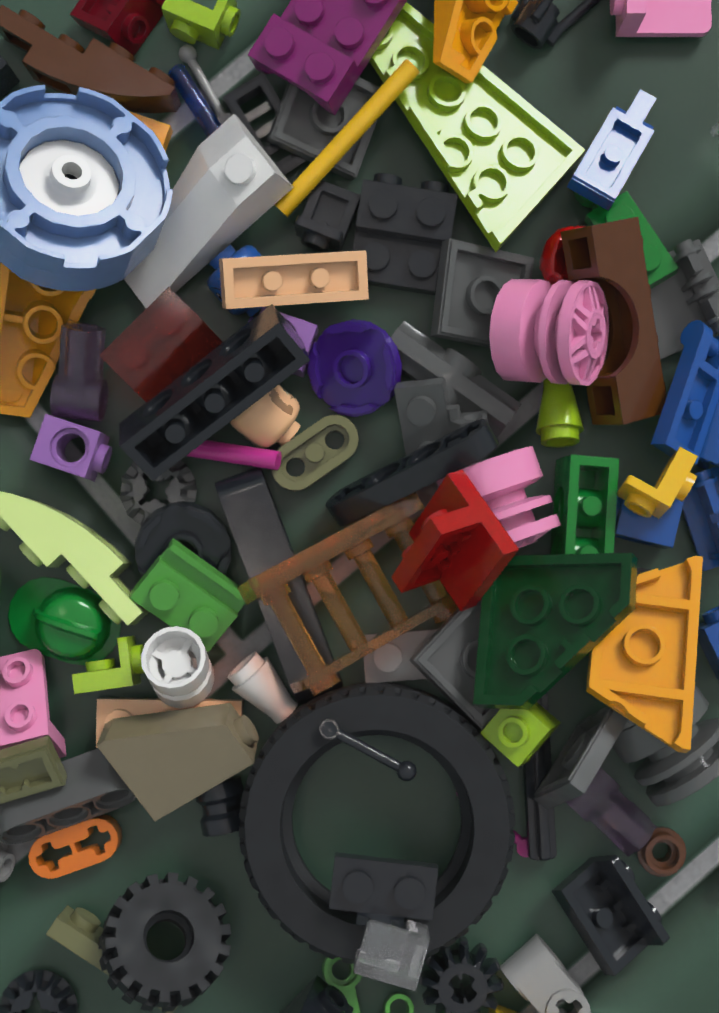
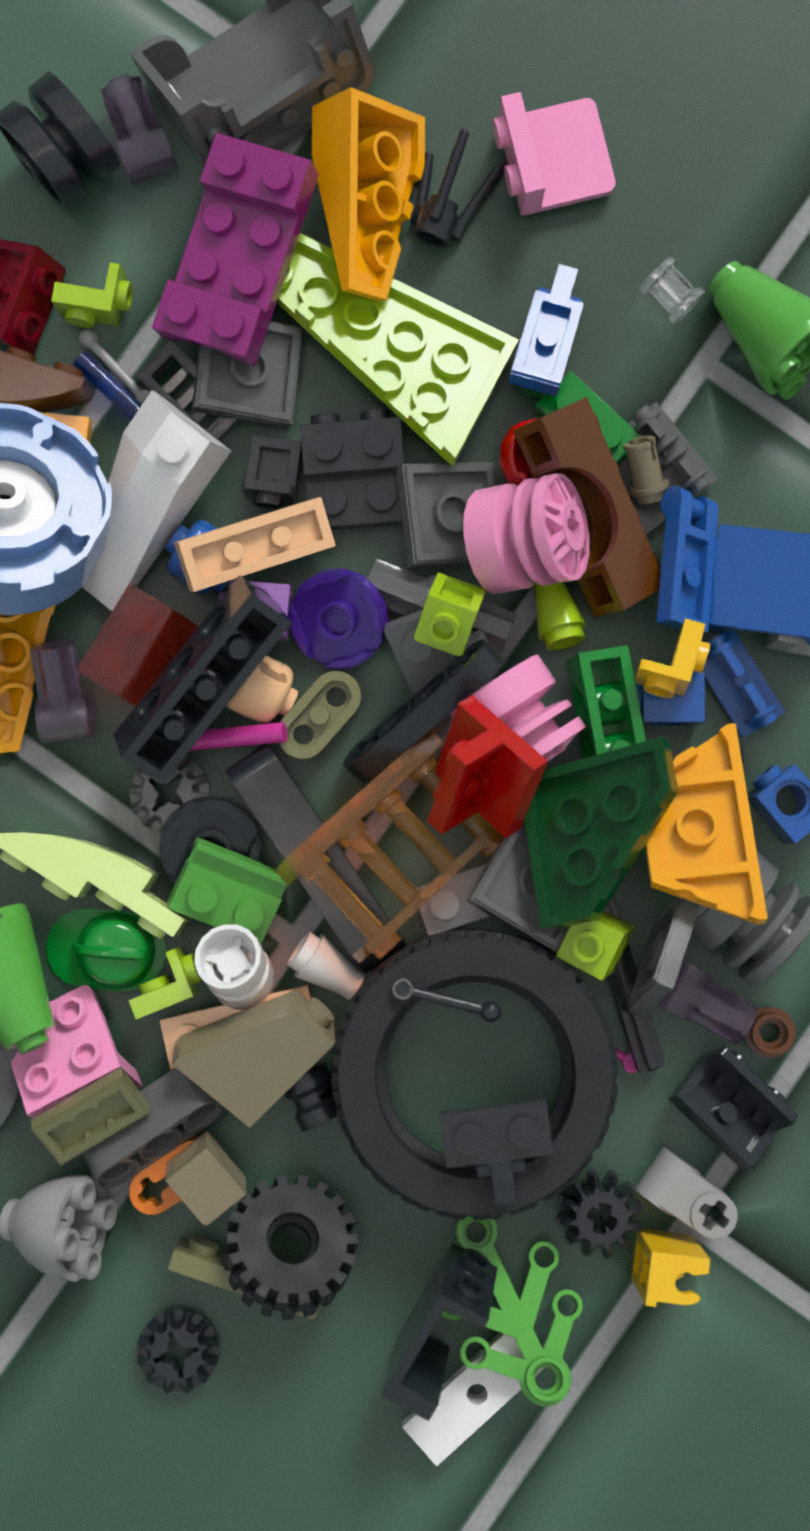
camera: 15 degrees left, 0 degrees up
medium lavender brick [29,414,112,482] -> none
yellow bar [275,59,420,217] -> none
clear panel [354,920,430,991] -> none
none -> dark tan panel [165,1131,246,1225]
none -> lime bracket [414,572,486,656]
none -> dark tan pin [623,435,669,504]

